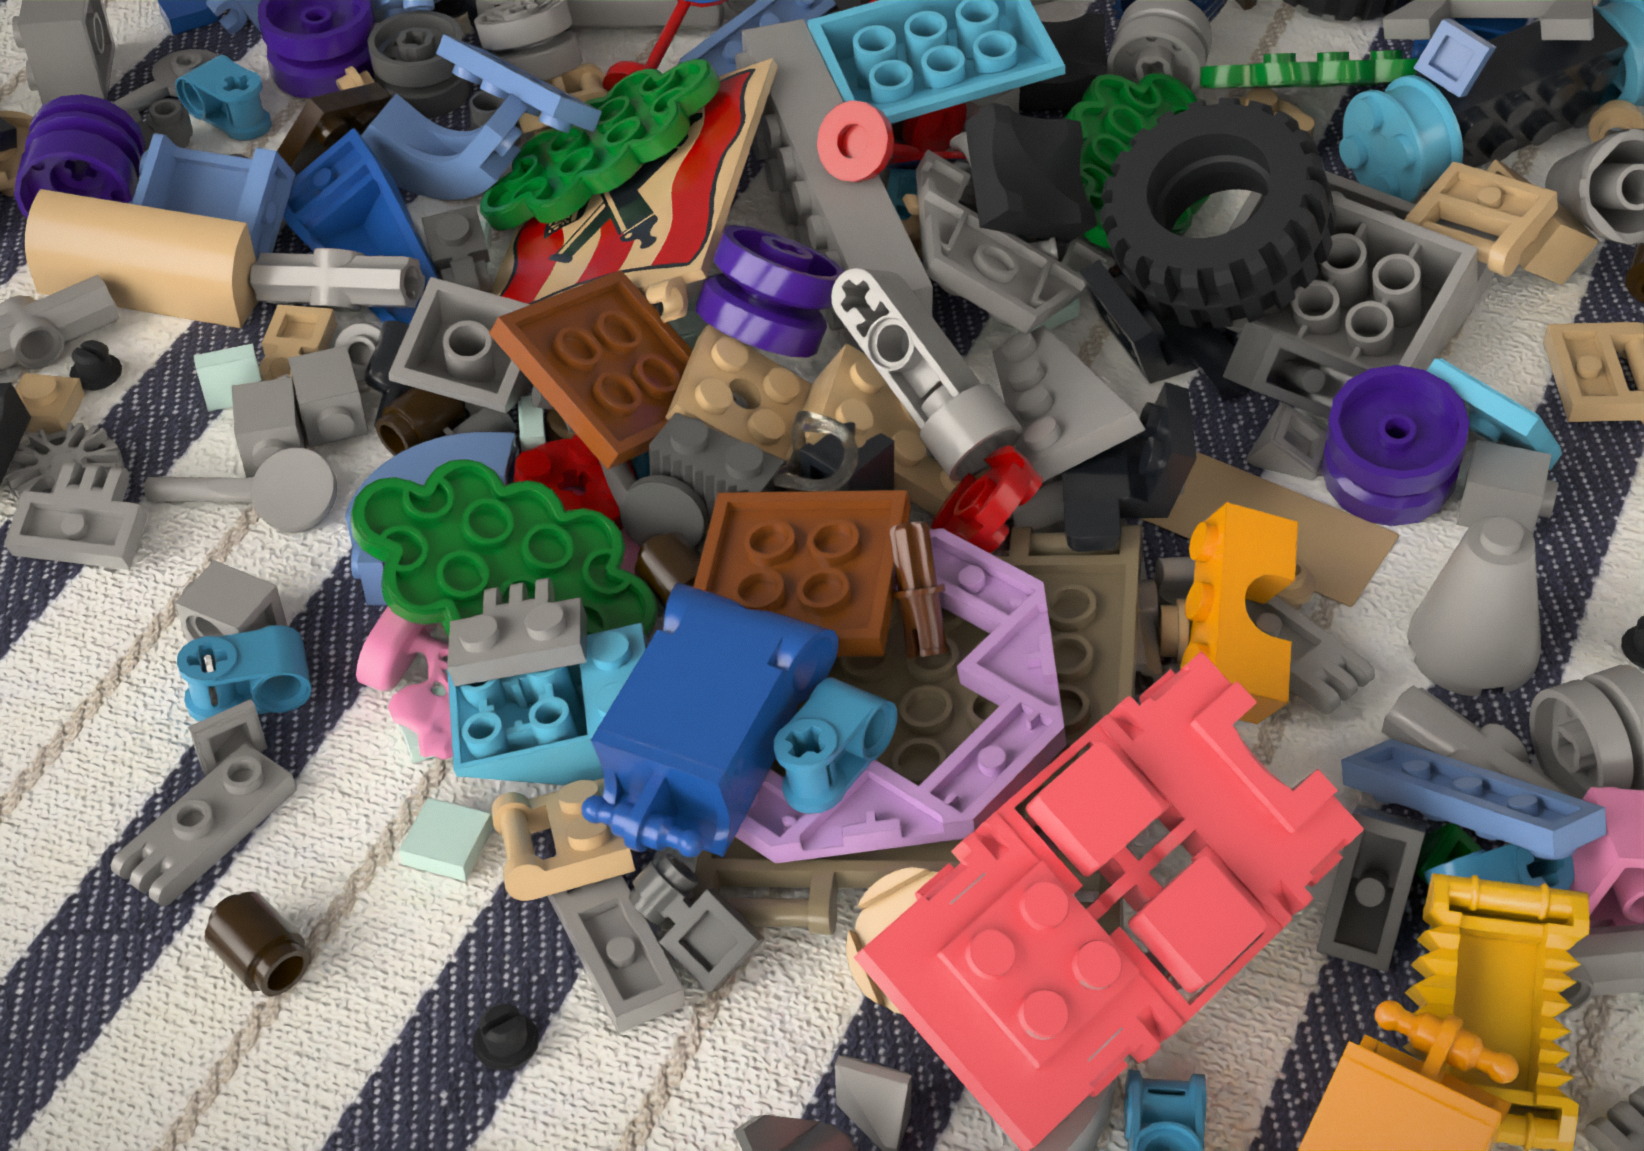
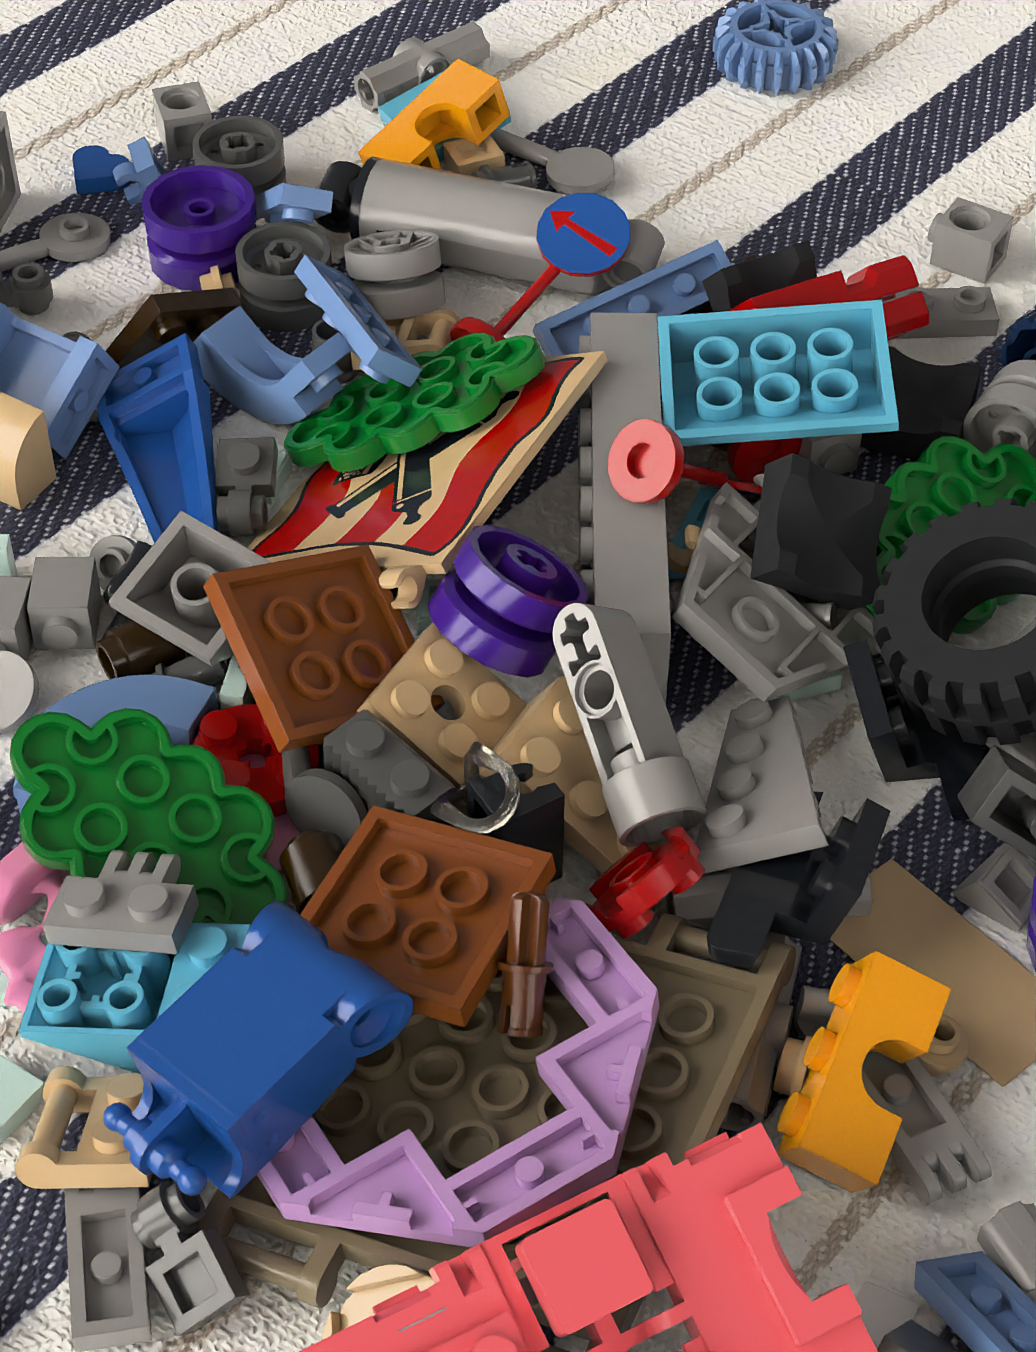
camera: 15 degrees right, 0 degrees up
dark azure piece [175,54,272,140] -> none
light grey piece [250,248,425,312] -> none
tan plate [259,304,337,391] -> none
dark azure piece [774,677,897,814] -> none

